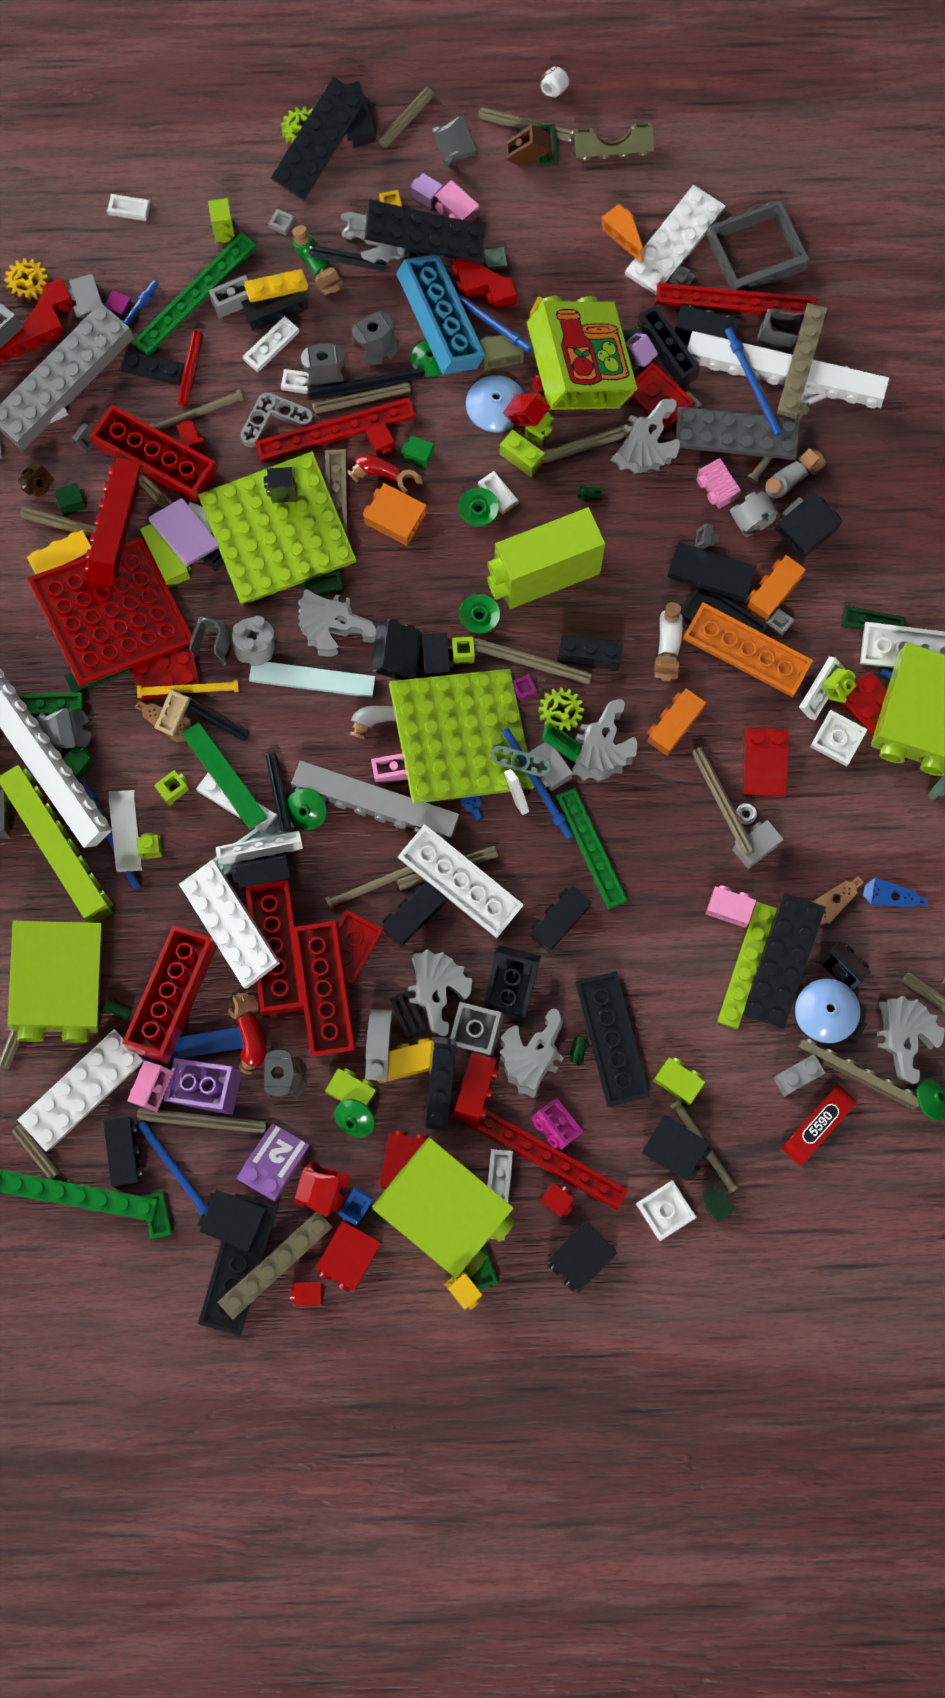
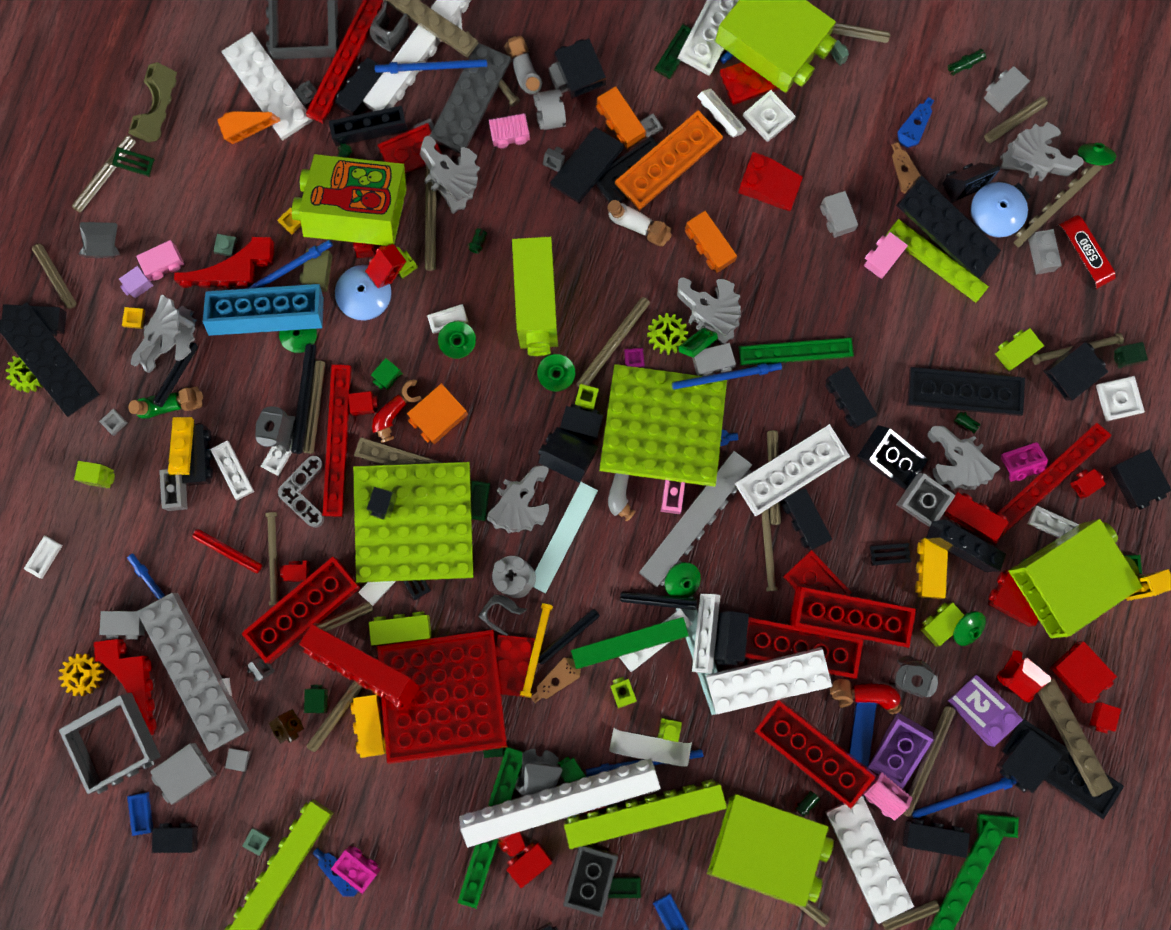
camera: 70 degrees left, 5 degrees up
dark pink tile [104,290,131,317] -> none
black plate [120,351,185,385] -> none
green plate [133,232,257,356] -> none
lavender tile [149,498,219,567] -> none
tan plate [154,689,191,737] -> none
blue bracket [338,1186,375,1225] -> none
dark grey piece [352,311,399,365] -> none
black plate [364,199,485,265] -> none
light grey arch [365,1009,393,1081] -> none
light grey animal [408,949,472,1038] -> none
sand green beam [491,746,550,777] -> none
lime brick [500,430,545,477] -> none
white tile [504,769,529,815] -> none
reddish brown brick [505,125,550,167] -> none
white head [541,67,569,97] -> none
black brick [557,634,623,671] -> none
lavender brick [625,333,658,367] -> none
dark tan axle [692,747,754,856] -> none
white plate [736,804,757,825] -> none
lime brick [822,668,856,703] -> none

